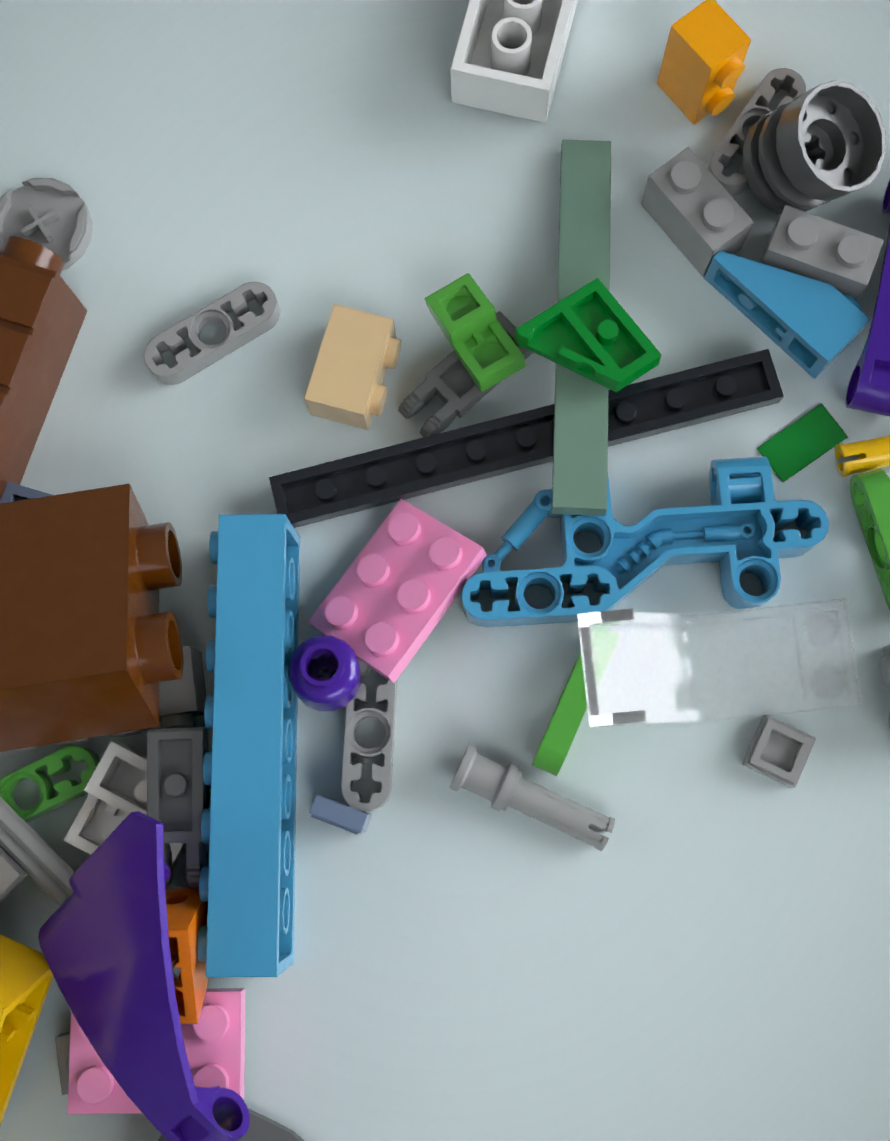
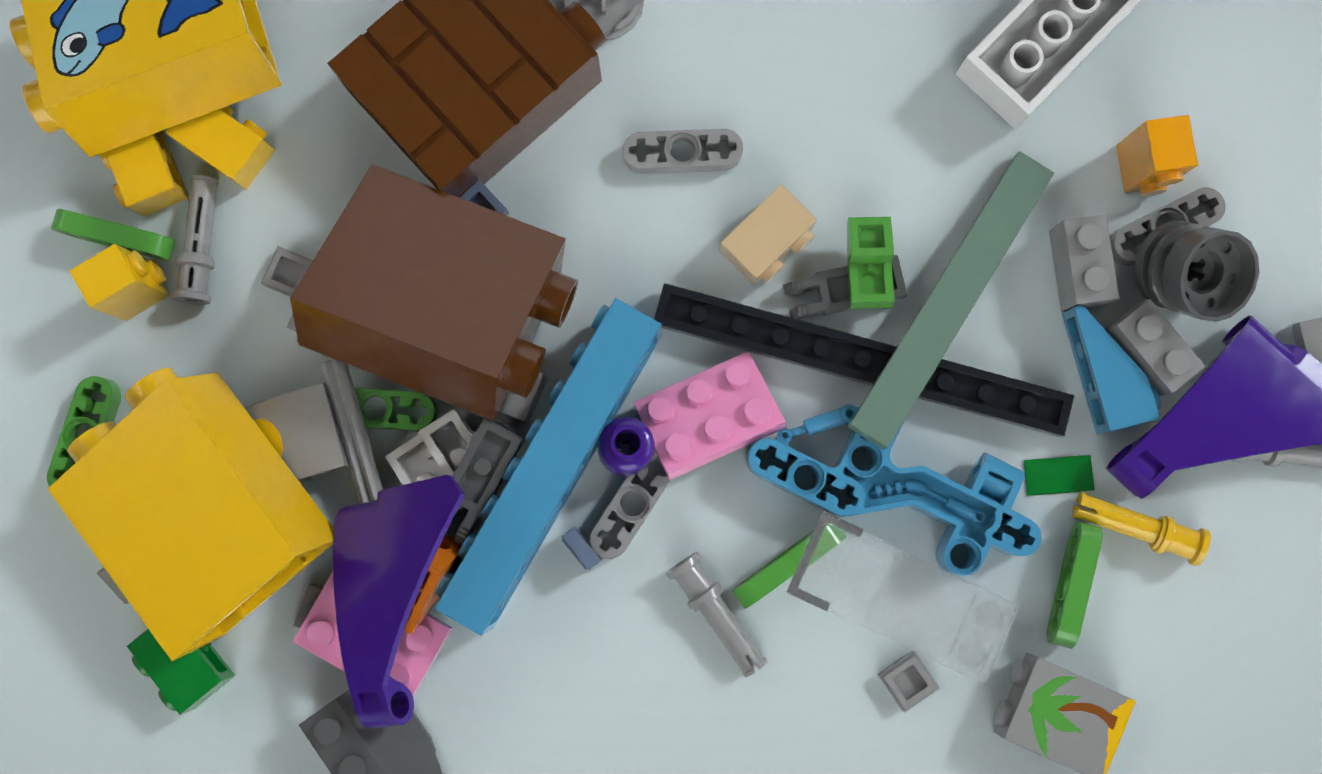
camera: 25 degrees right, 5 degrees up
green wing [514,278,662,392] -> none

